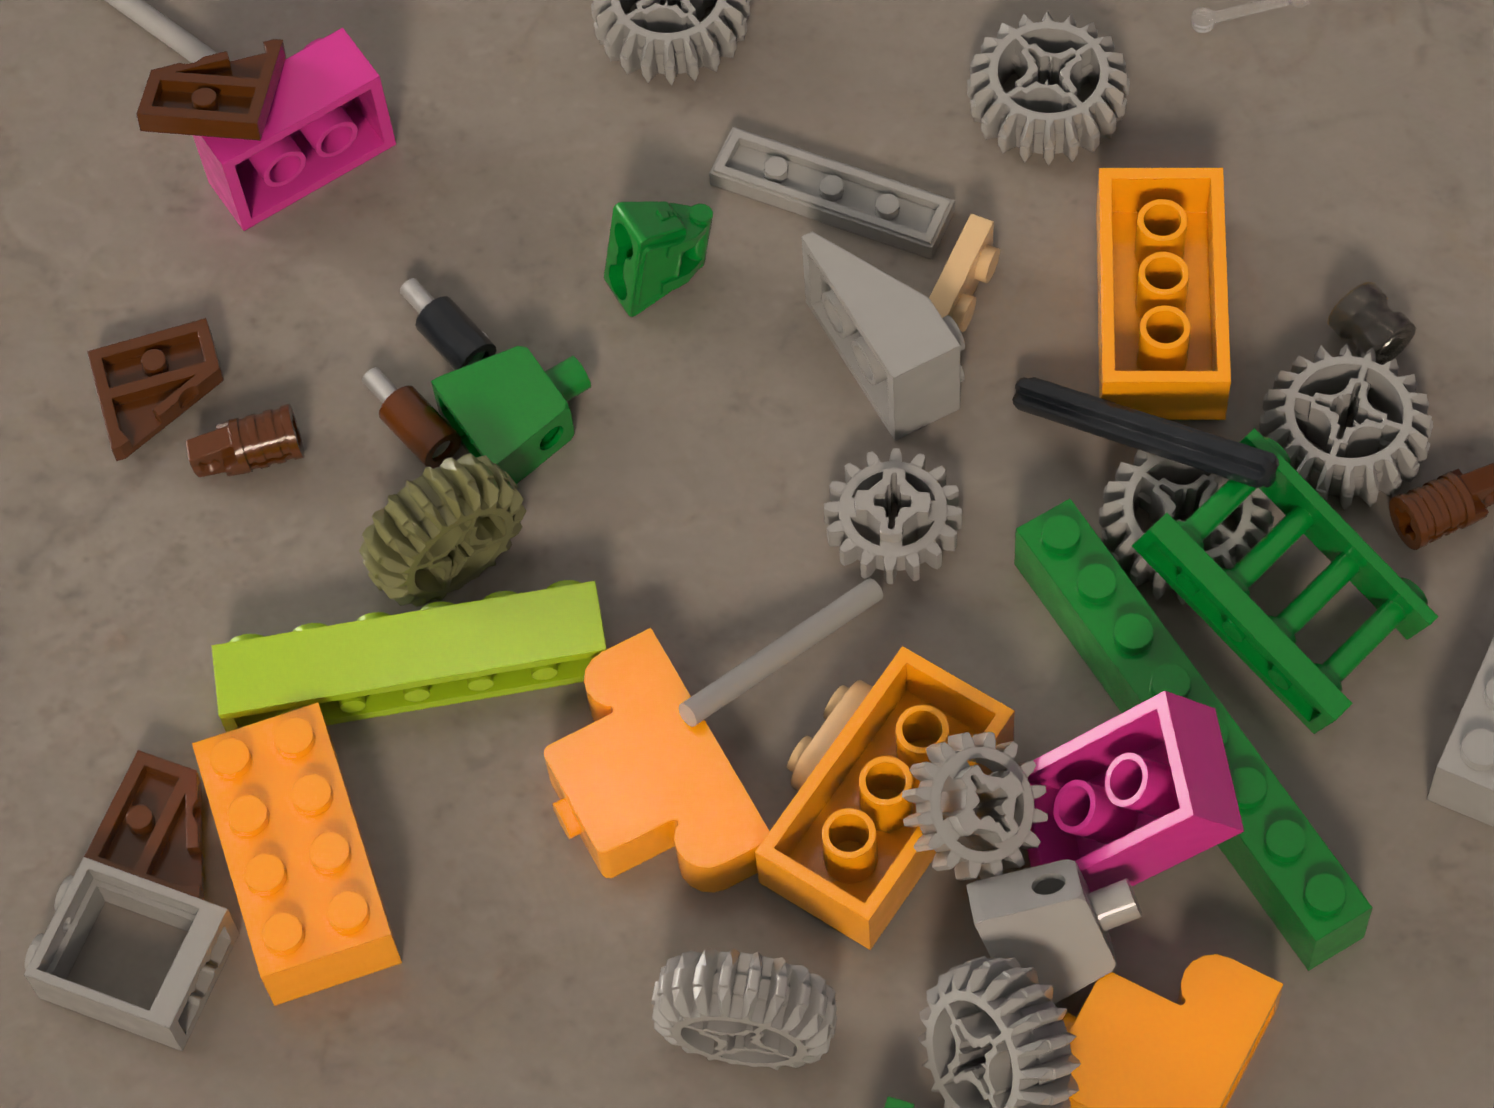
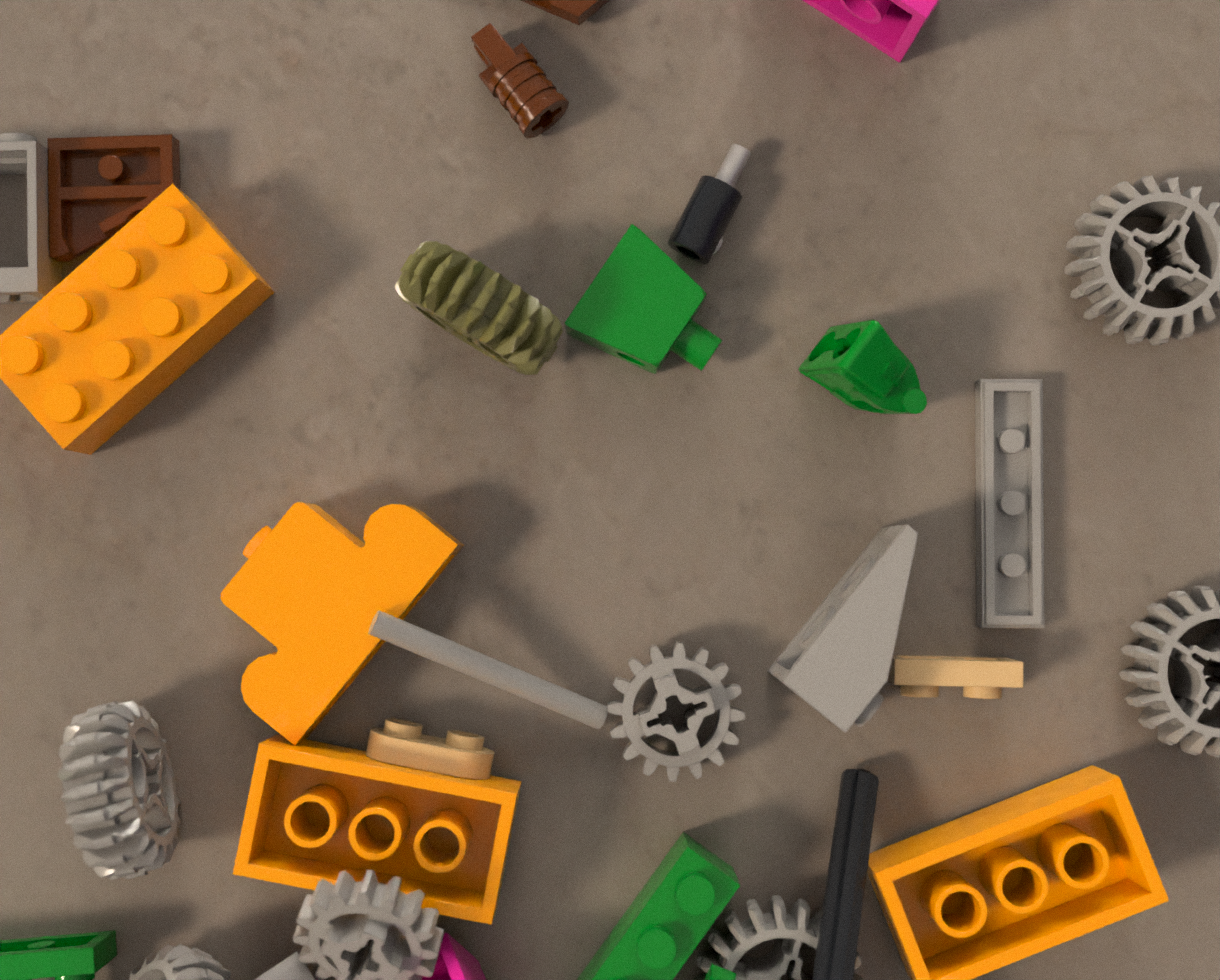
camera: 60 degrees right, 25 degrees up
lime brick [211,580,607,732] -> none
reddish brown piece [362,367,461,469] -> none

